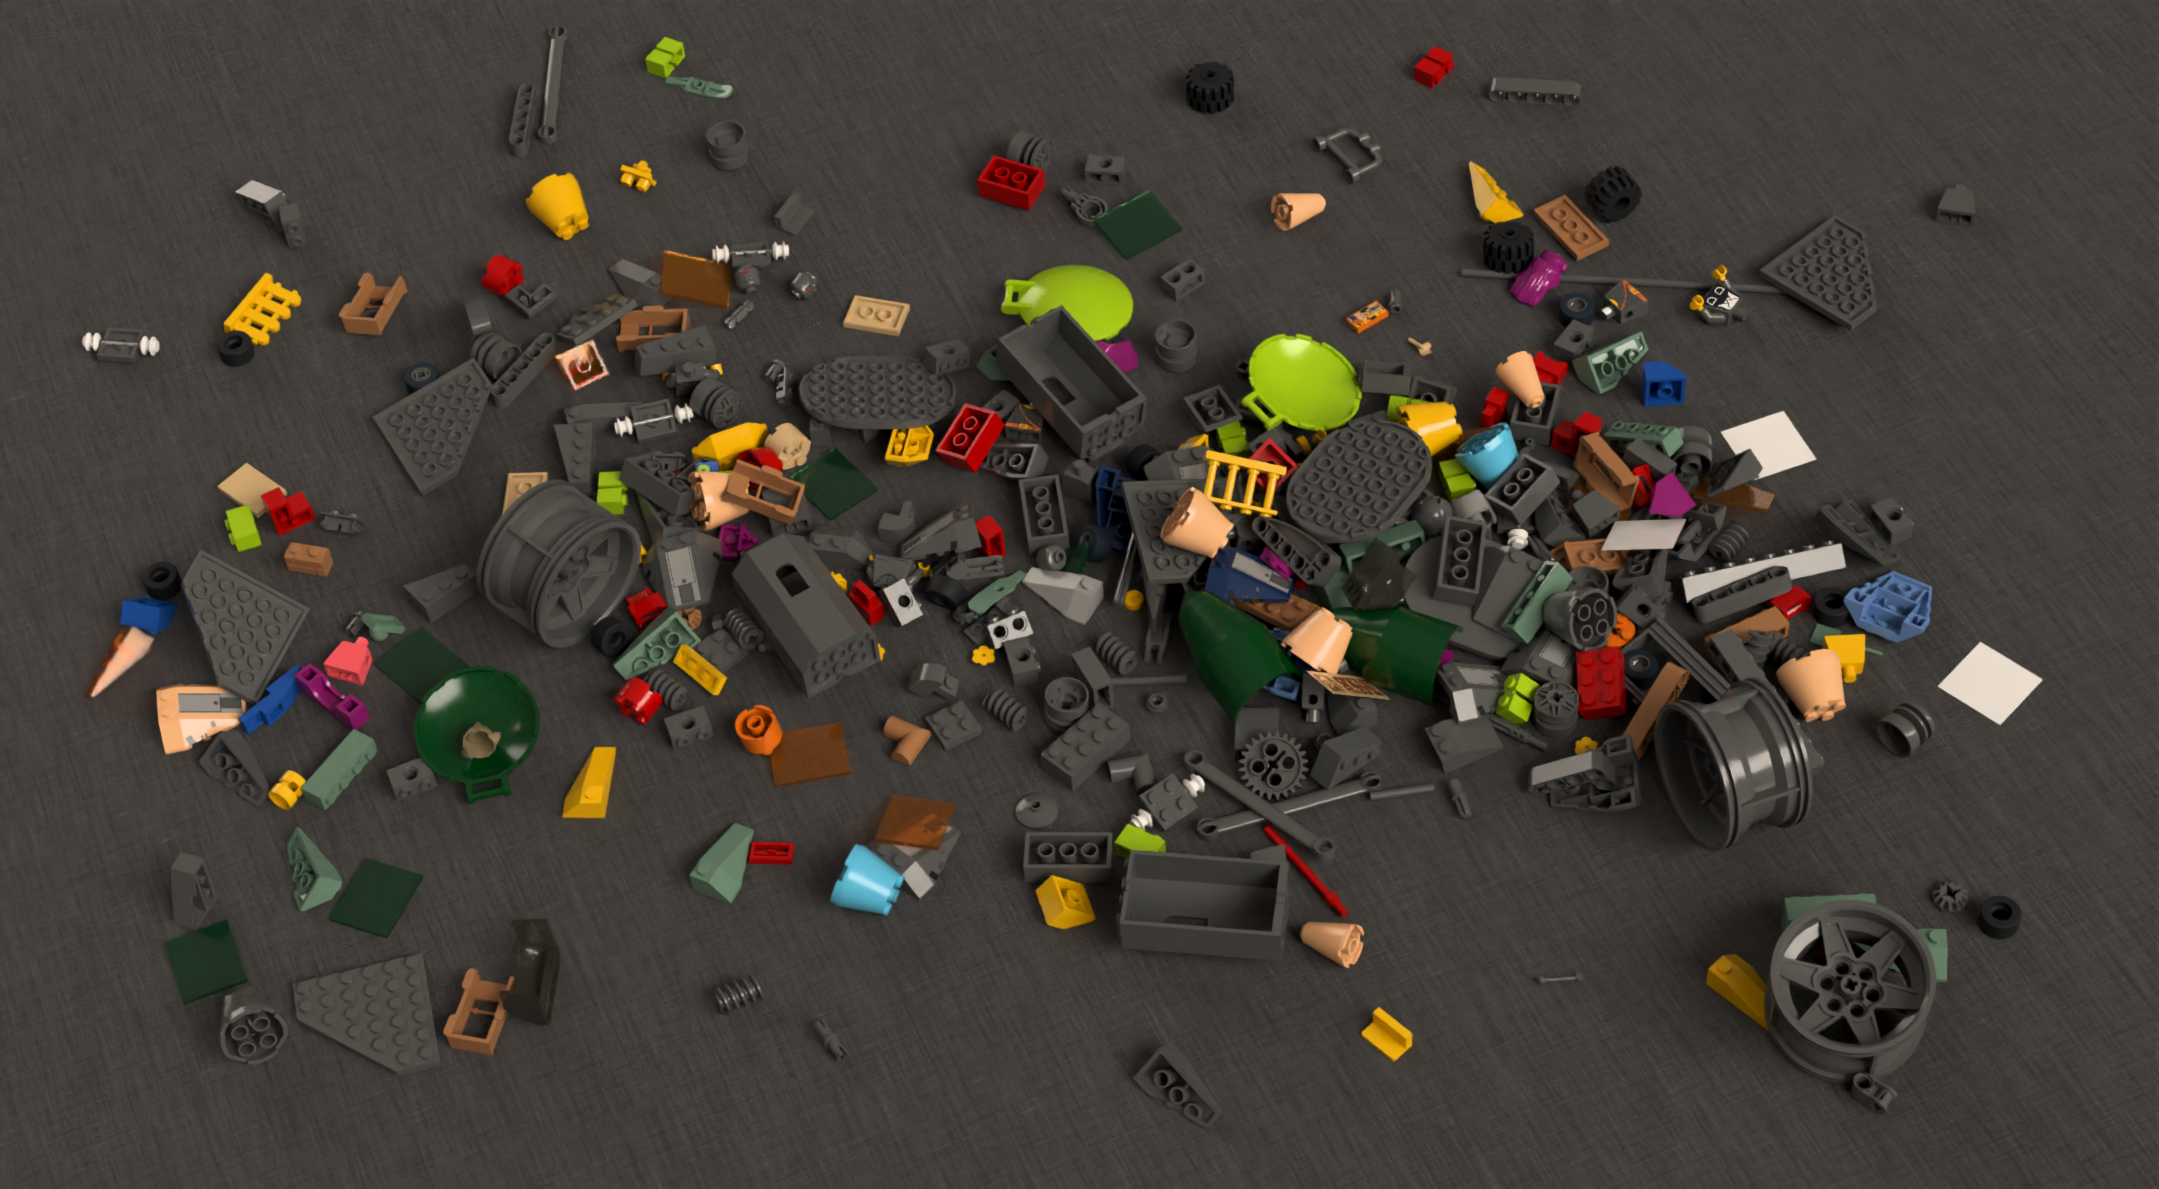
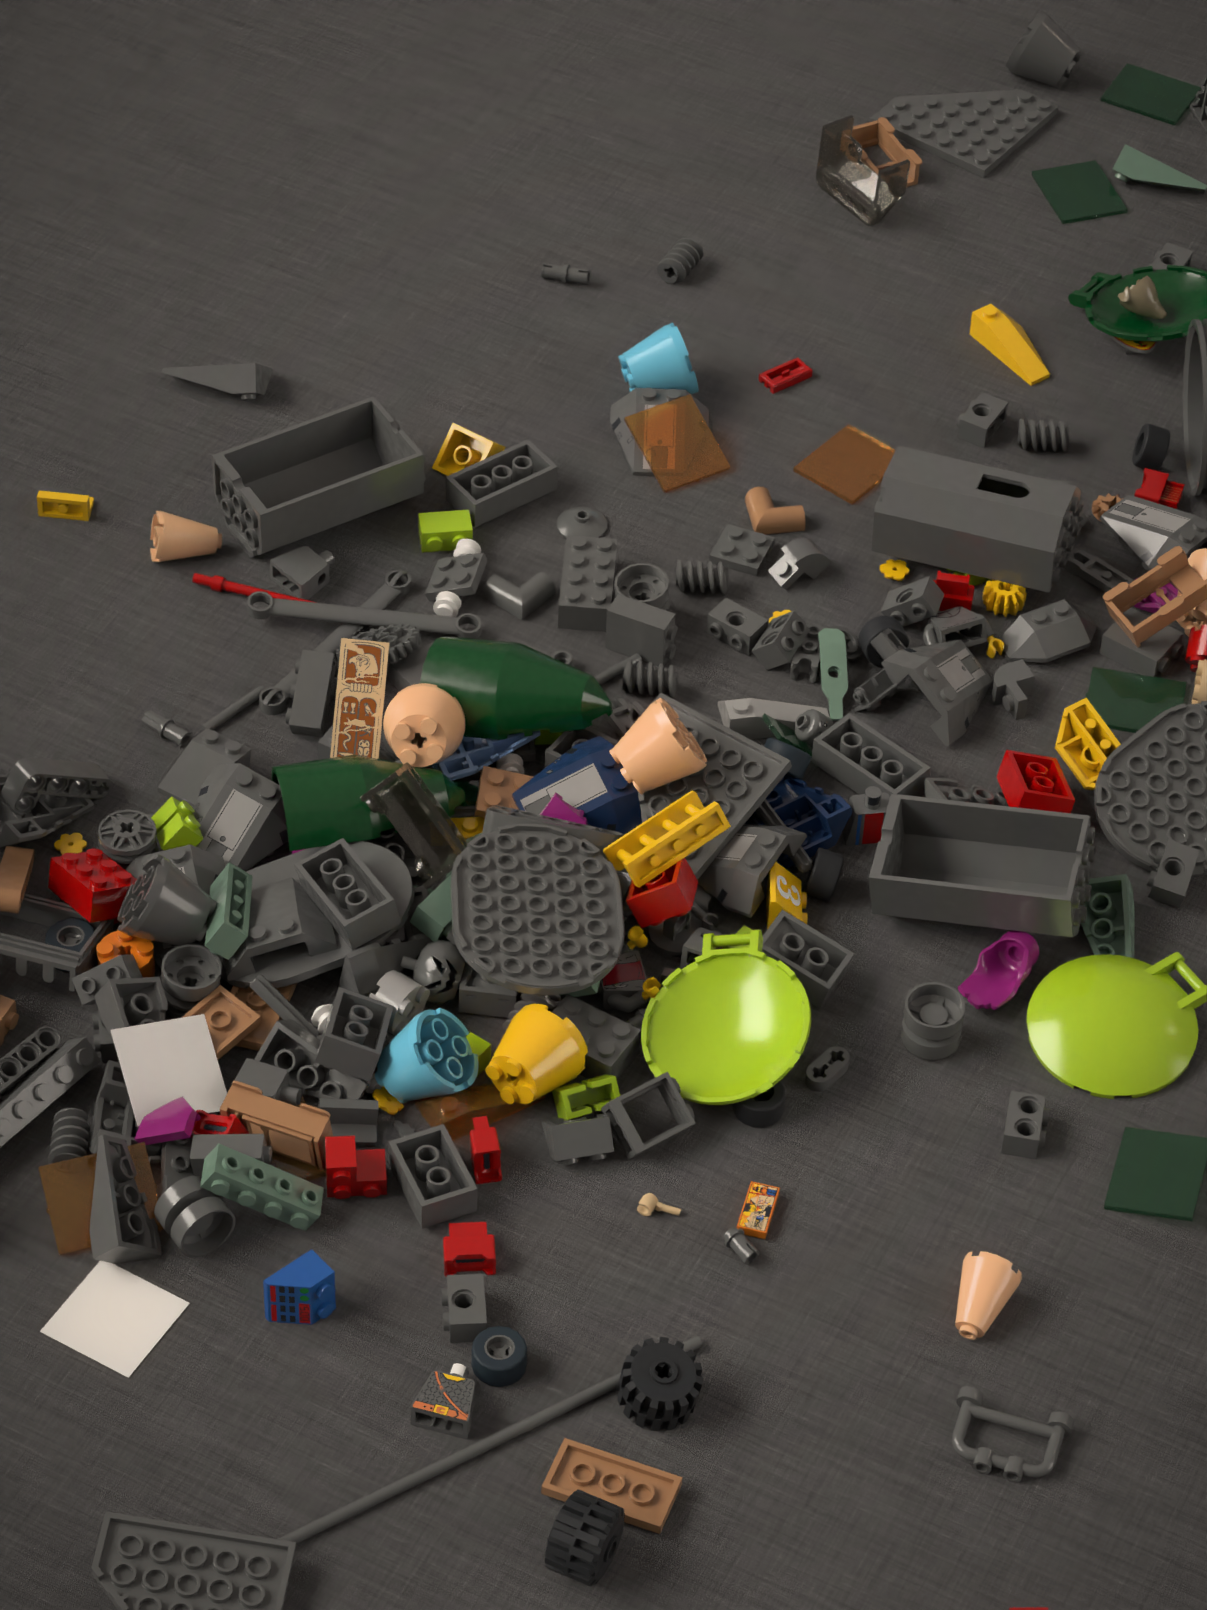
camera: 135 degrees right, 5 degrees down
sand green wedge [612,606,701,680] -> none
red brick [613,677,663,726] -> none
yellow plate [673,644,727,695] -> none
sand green wedge [690,823,754,904] -> none
orange brick [735,705,783,755] -> none
red piece [975,515,1006,557] -> none
yellow wedge [1469,161,1524,224] -> none
light nougat cone [1495,351,1544,408] -> none
magenta hair [1509,249,1567,307] -> none
sand green wedge [1572,331,1649,395] -> none
torso [1690,265,1748,326] -> none

